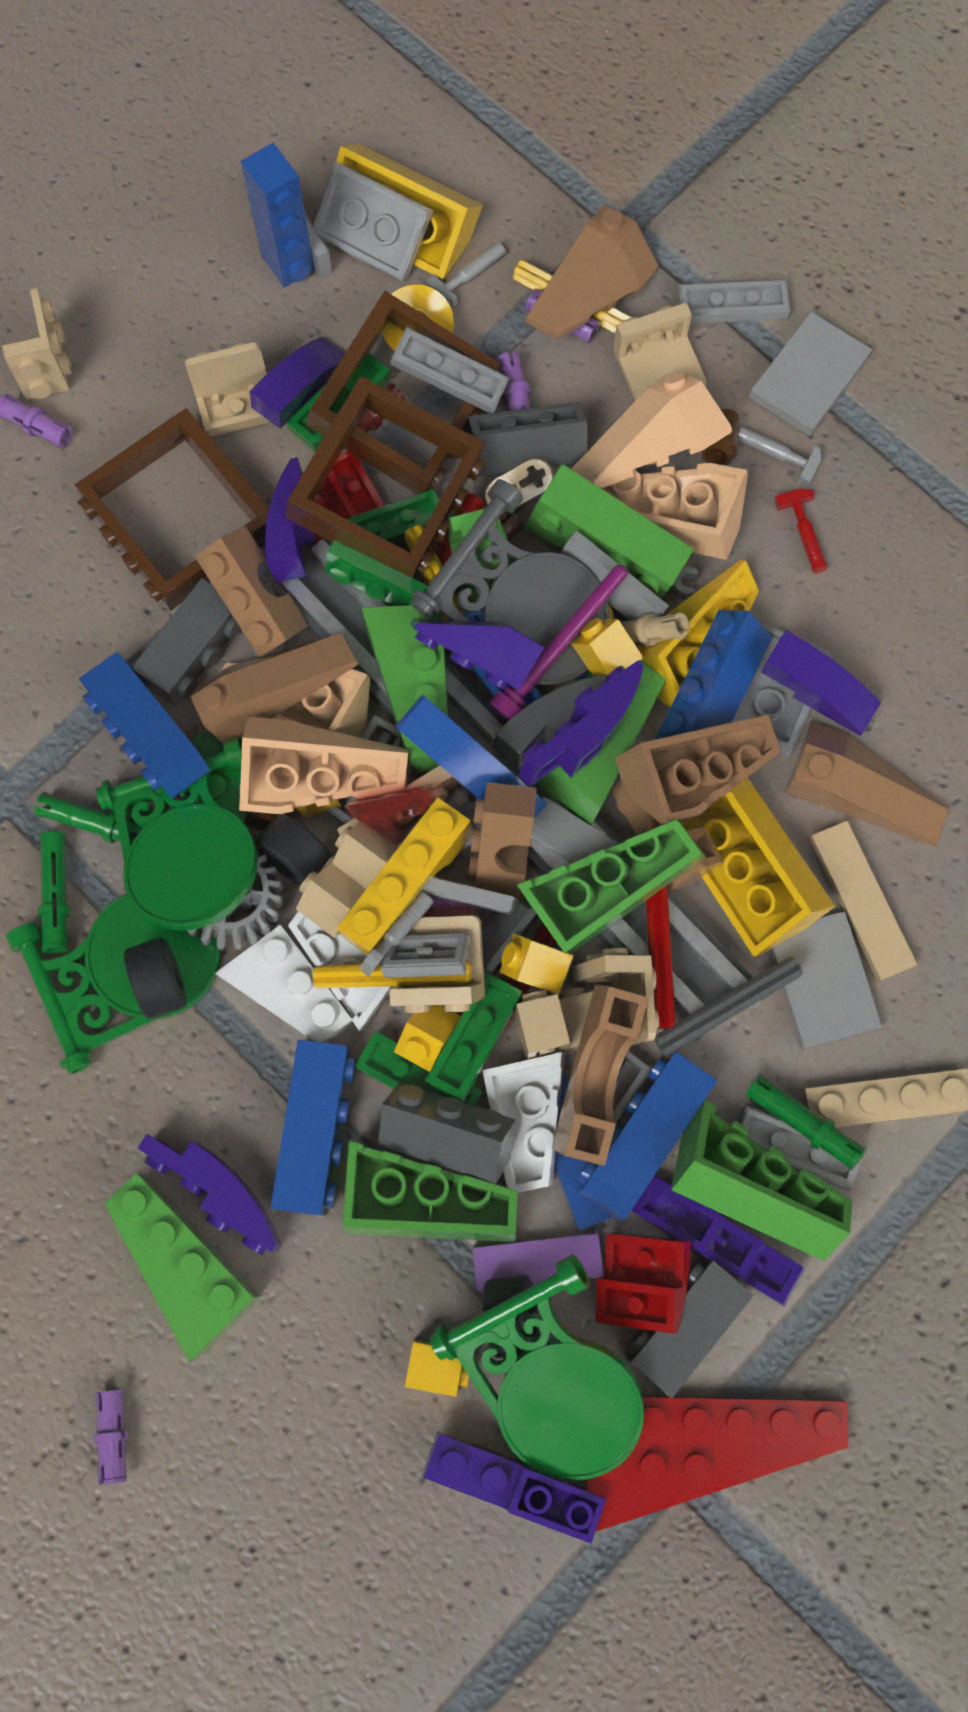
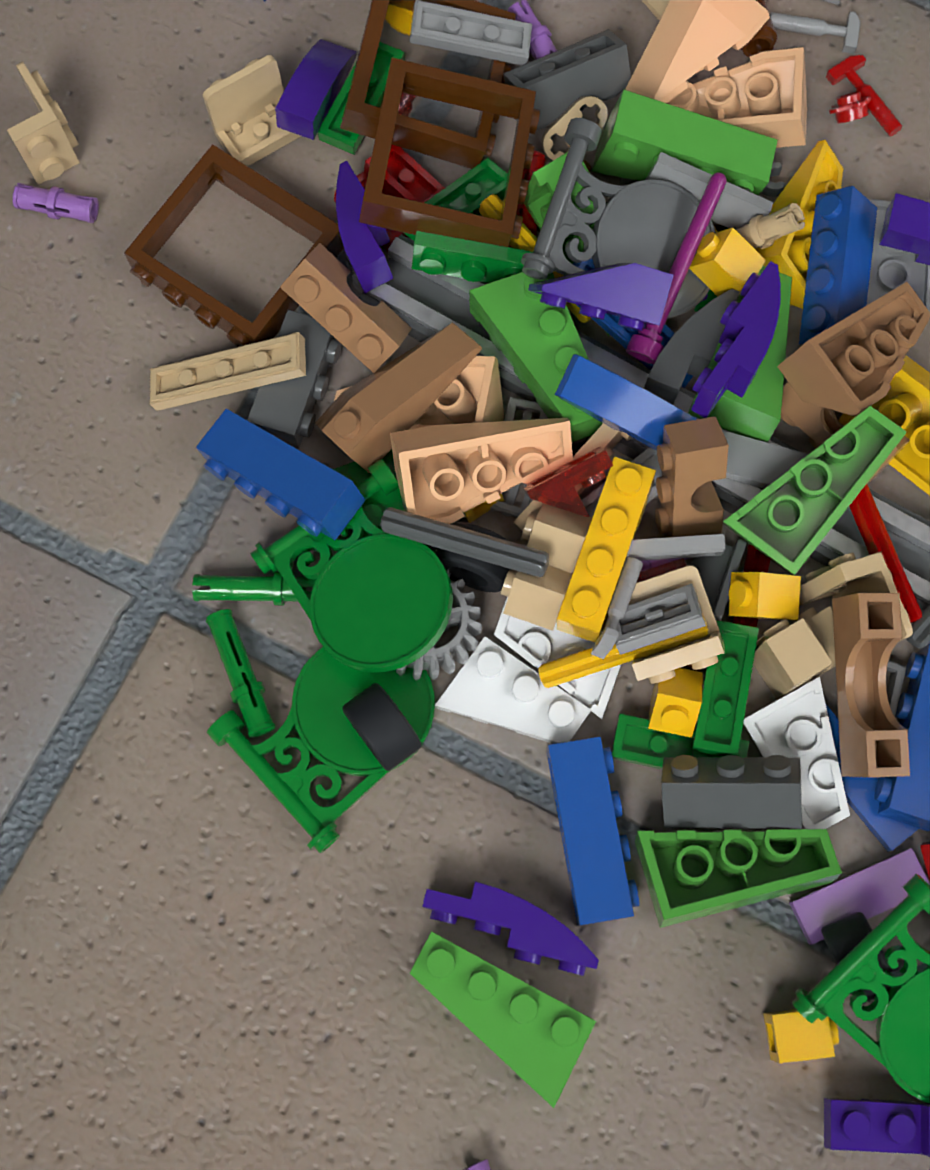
camera: 15 degrees left, 0 degrees up
none -> tan tile [150,332,306,411]
none -> dark grey axle [380,507,549,577]
none -> red plate [829,91,871,123]

